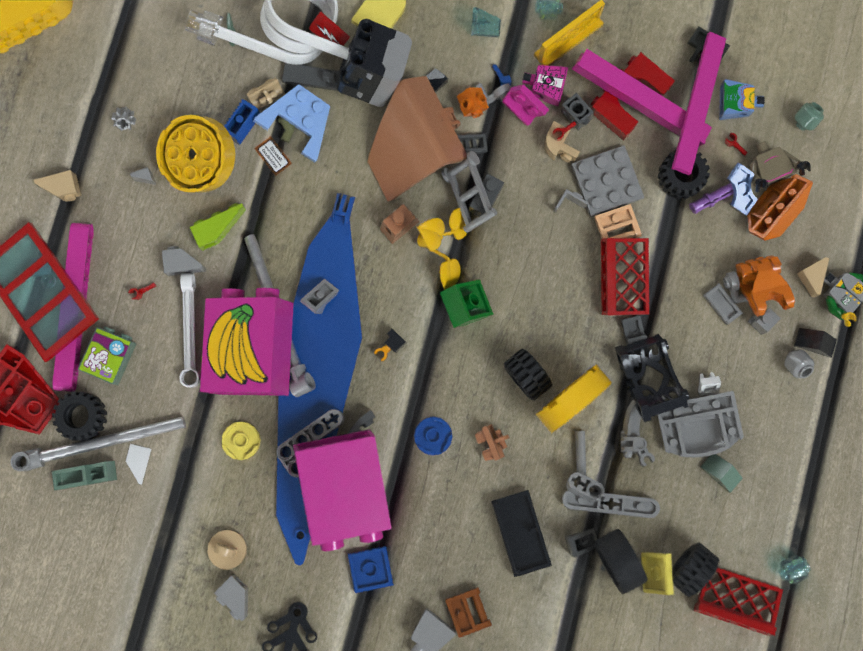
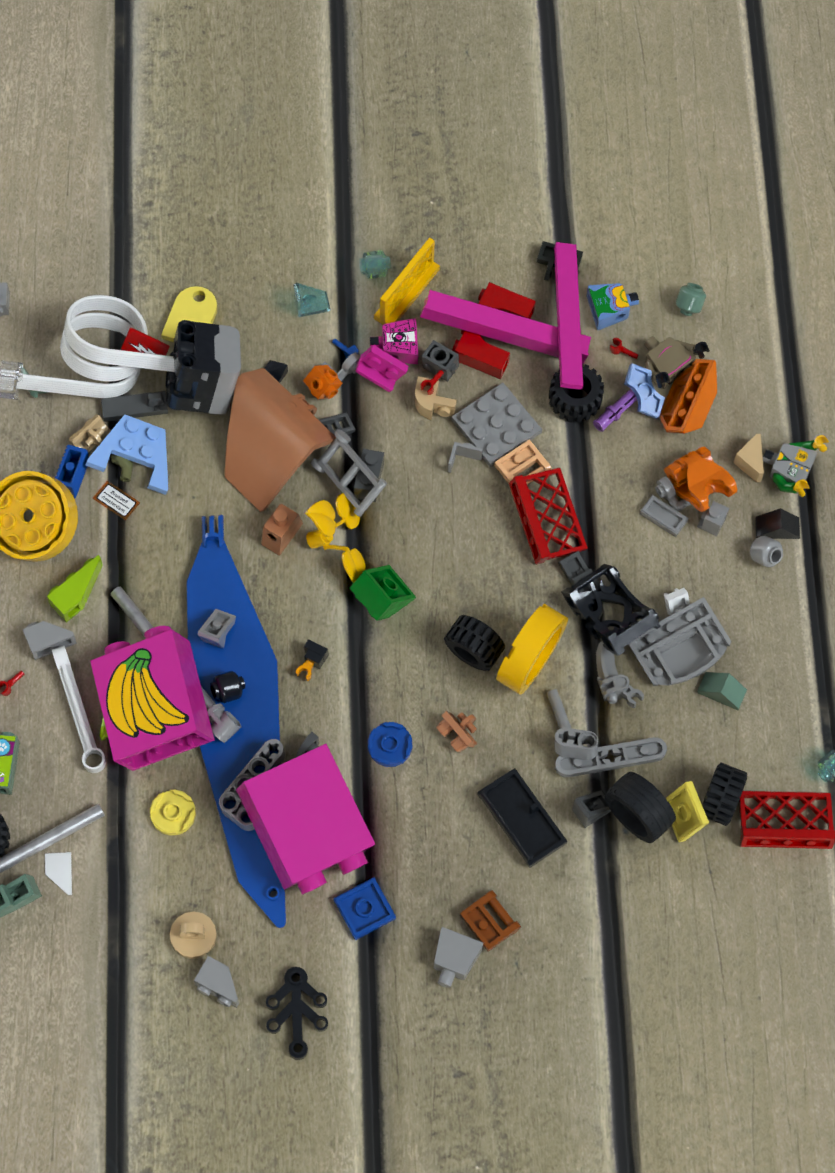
camera: 20 degrees left, 15 degrees down
none -> black head [210,671,245,703]

